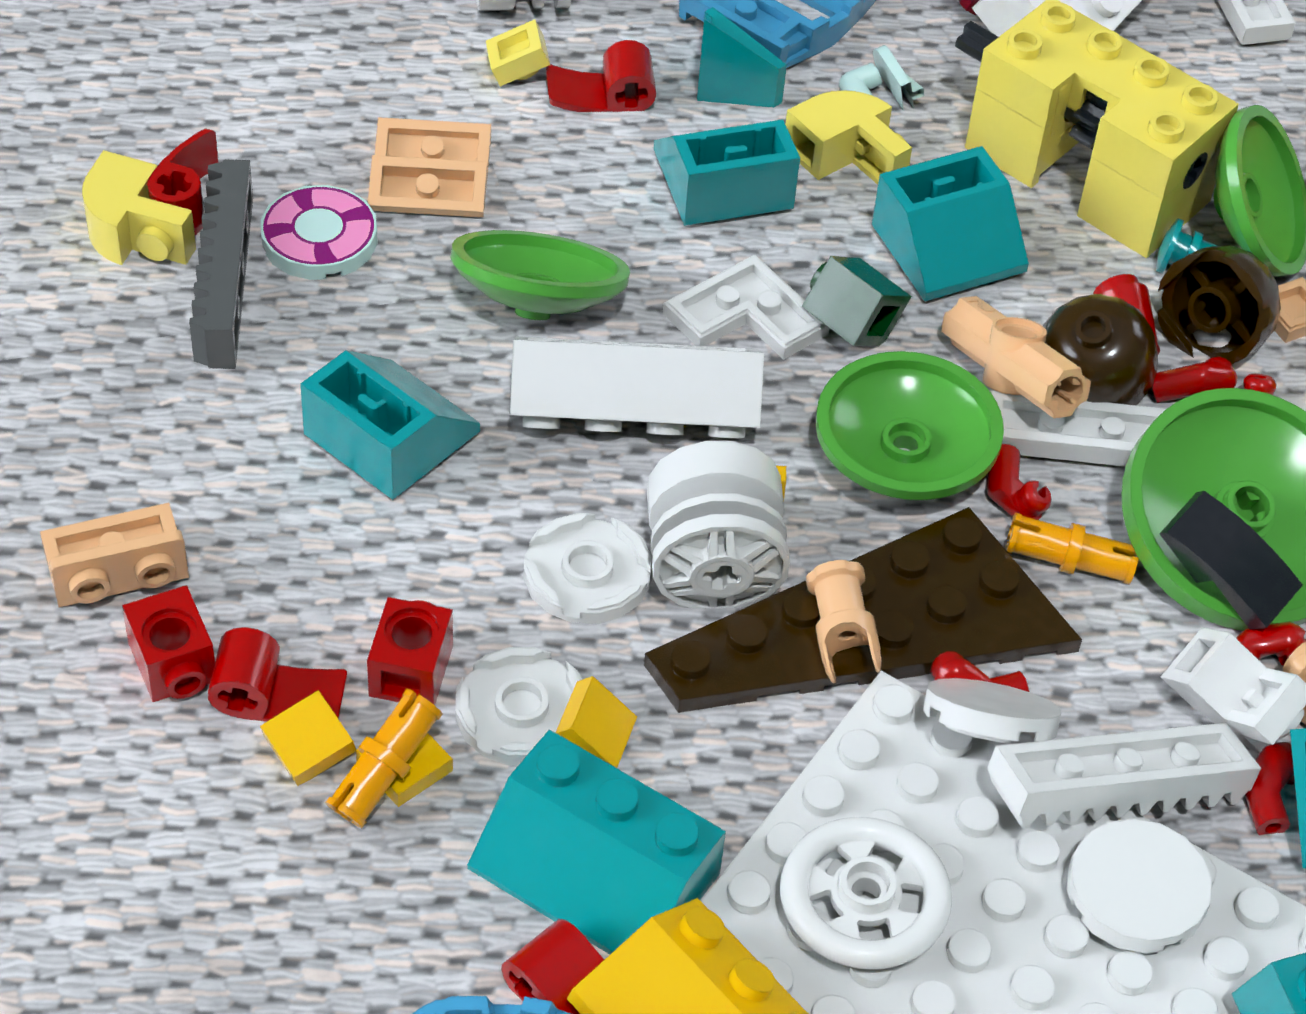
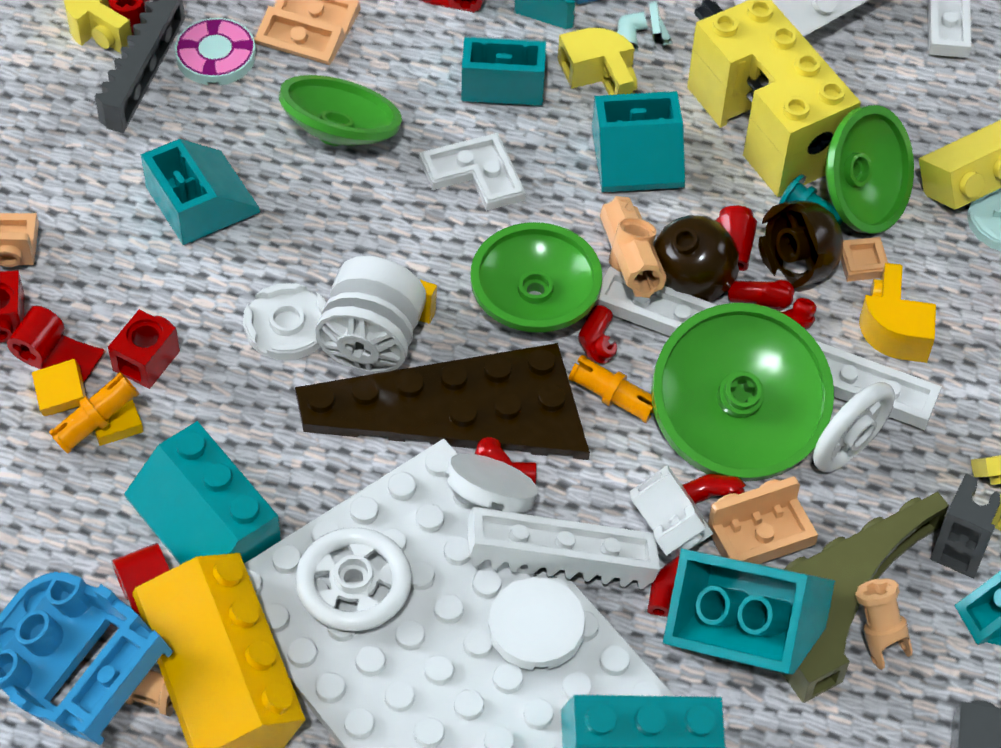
camera: 20 degrees right, 5 degrees up
white tile [455,647,582,766] -> none
white slope [510,336,764,438] -> none
yellow tile [555,676,637,768] -> none
brick [802,256,912,346] -> none
light nougat piece [806,560,882,684] -> none
black slope [1160,491,1303,630] -> none

